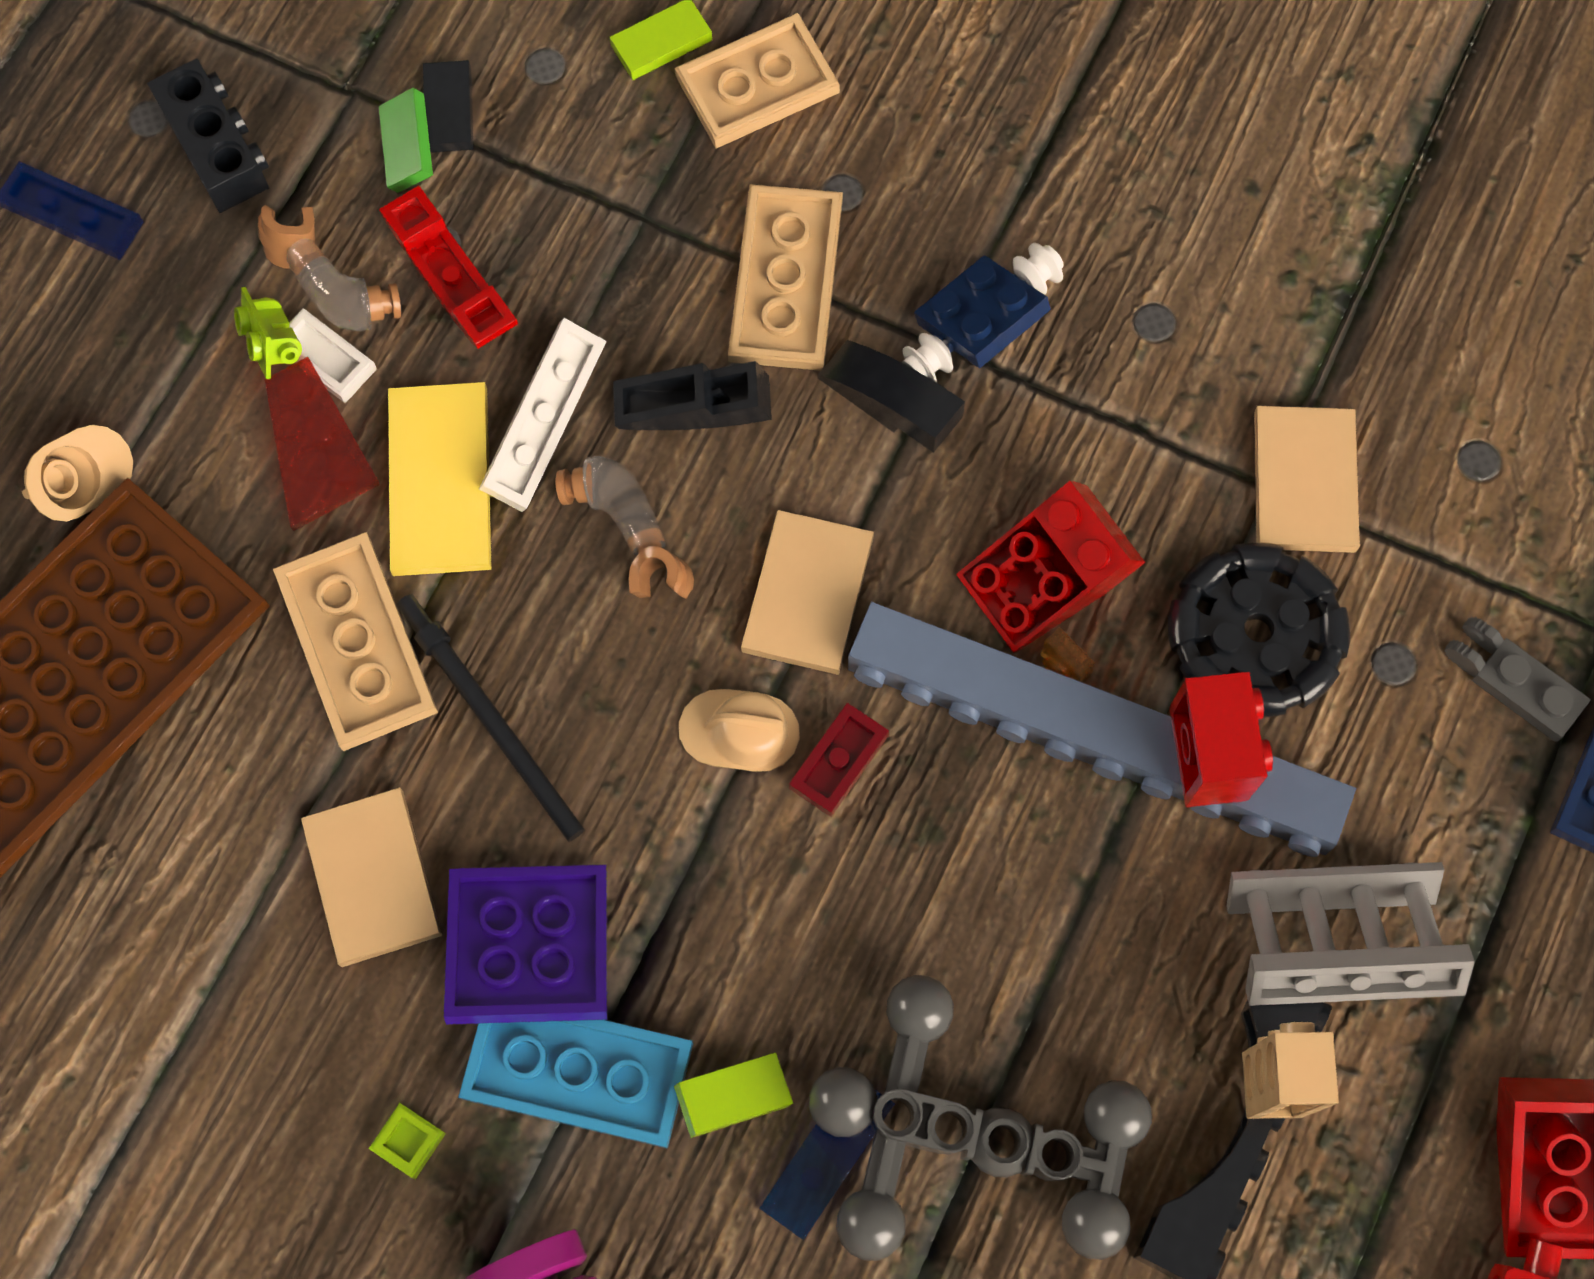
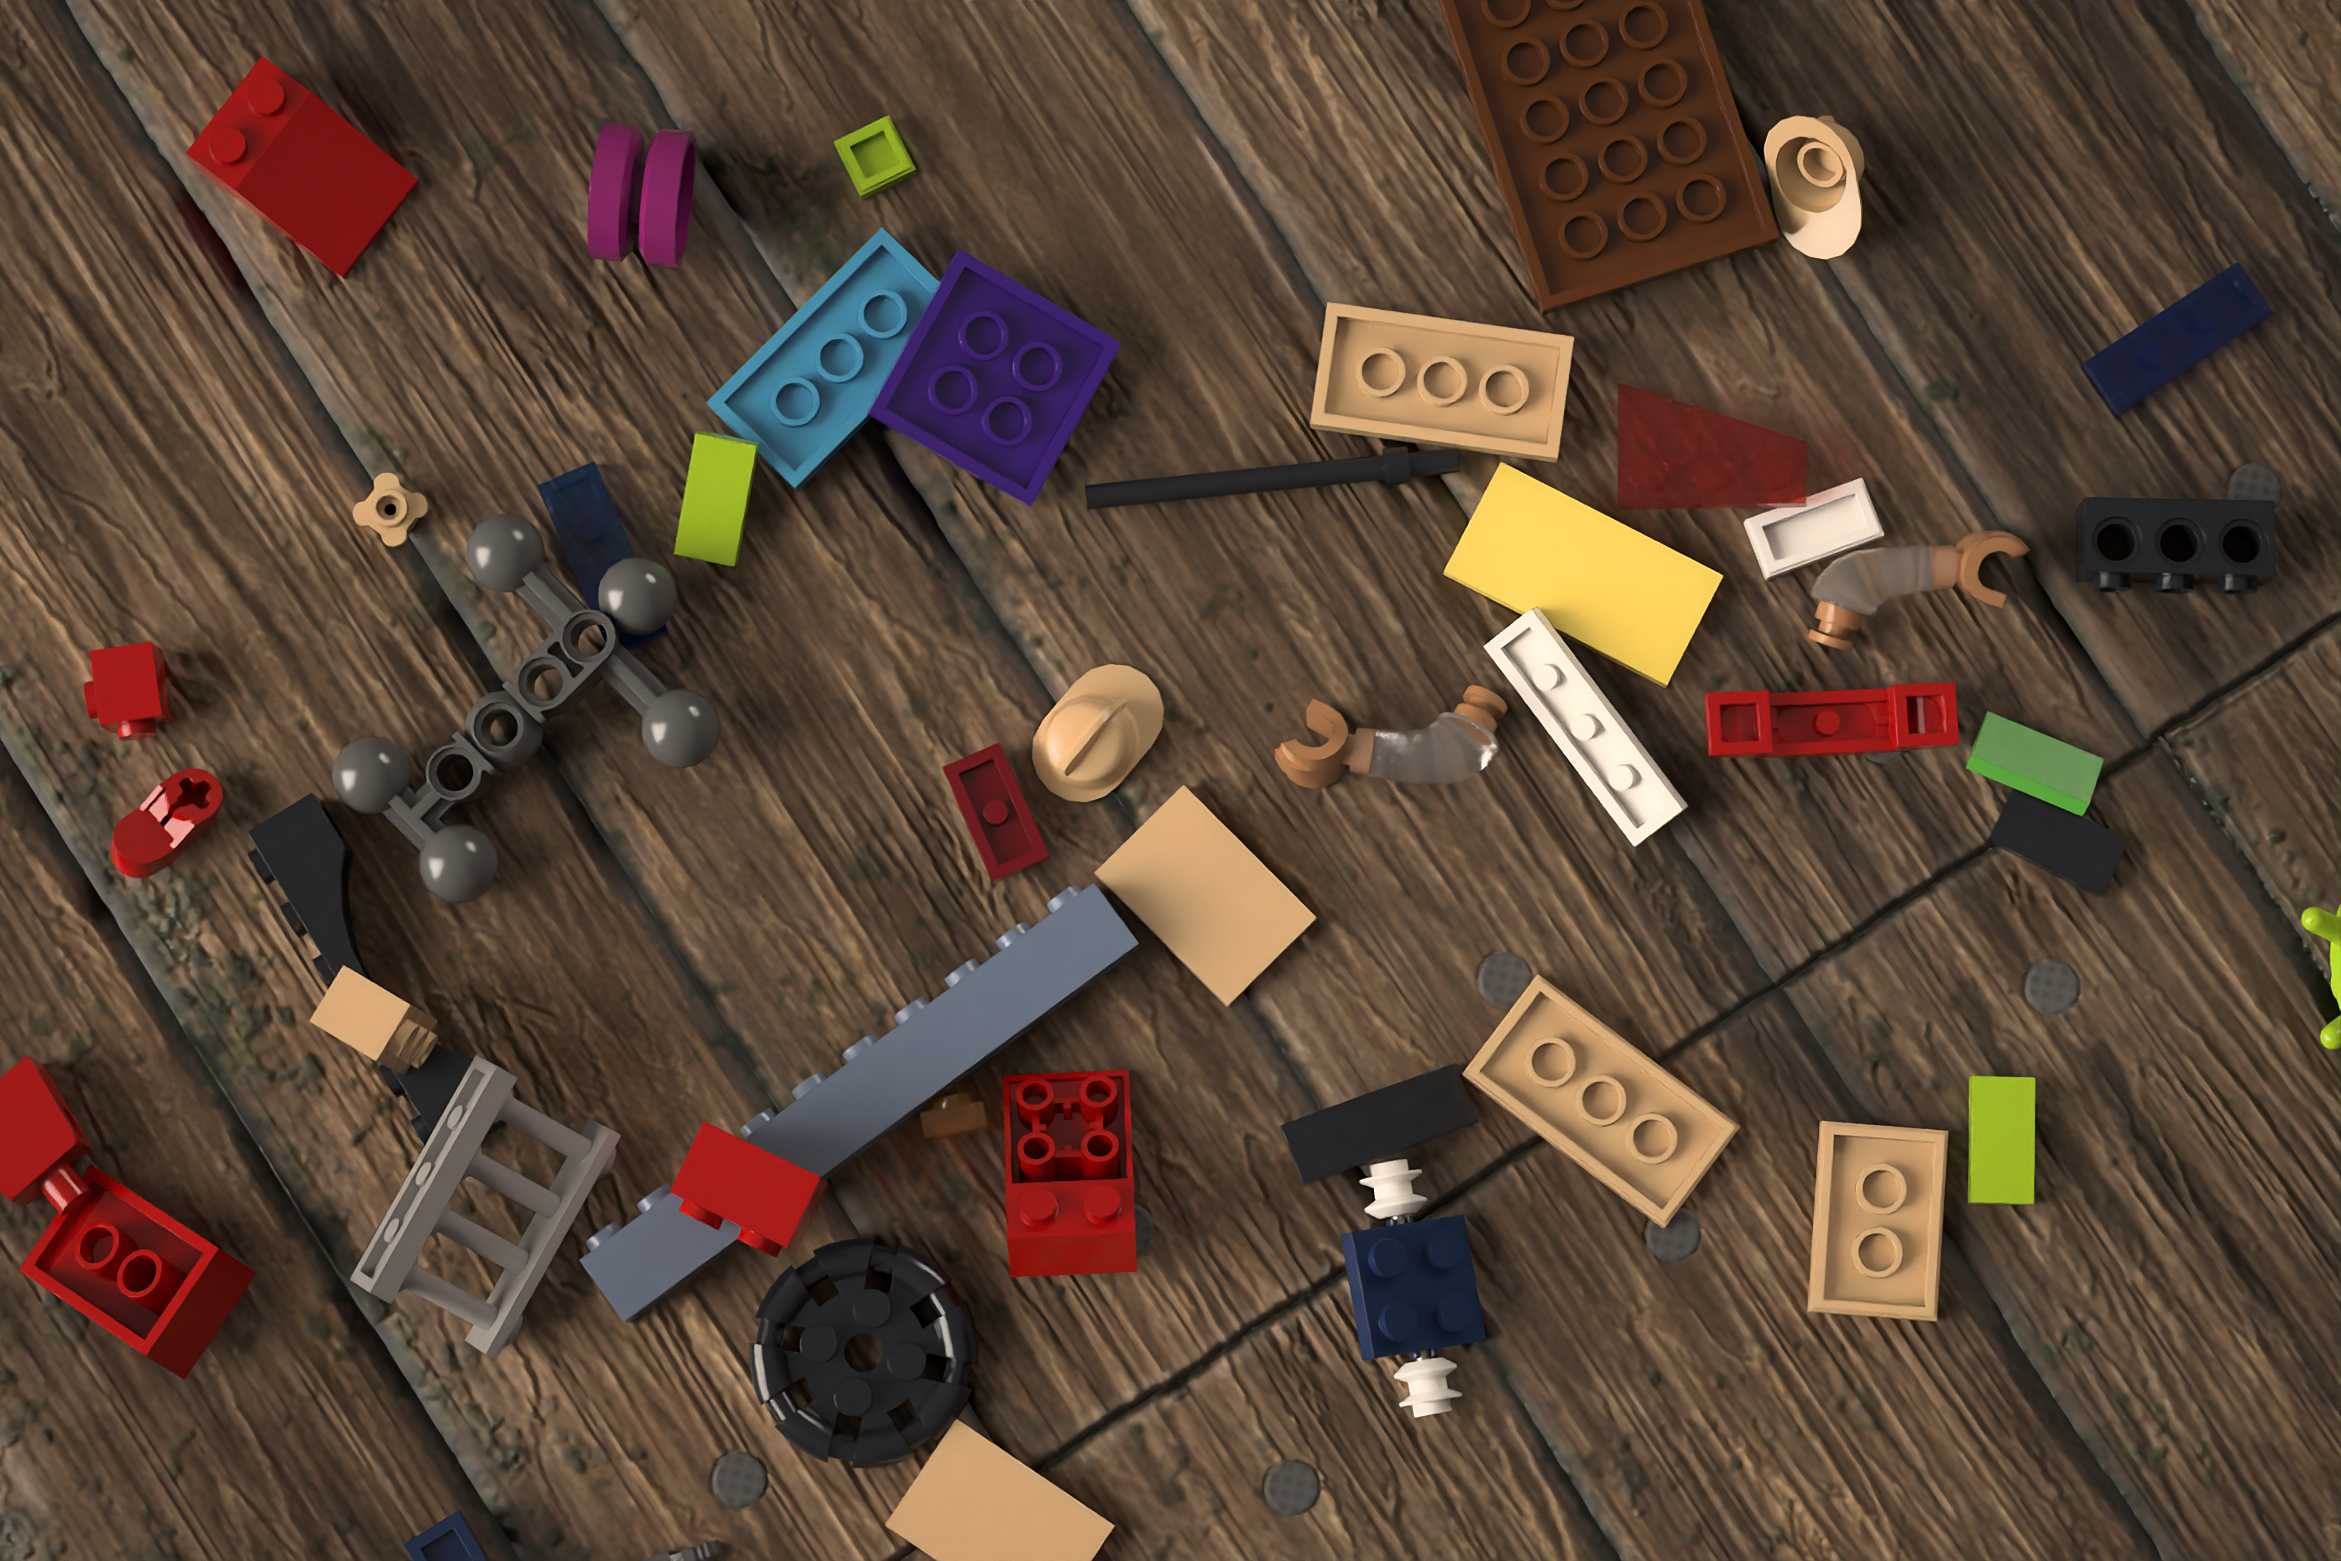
camera: 120 degrees right, 10 degrees up
lime hinge [234,287,302,379] -> none
tan tile [301,788,442,967] -> none
black slope [613,361,772,430] -> none

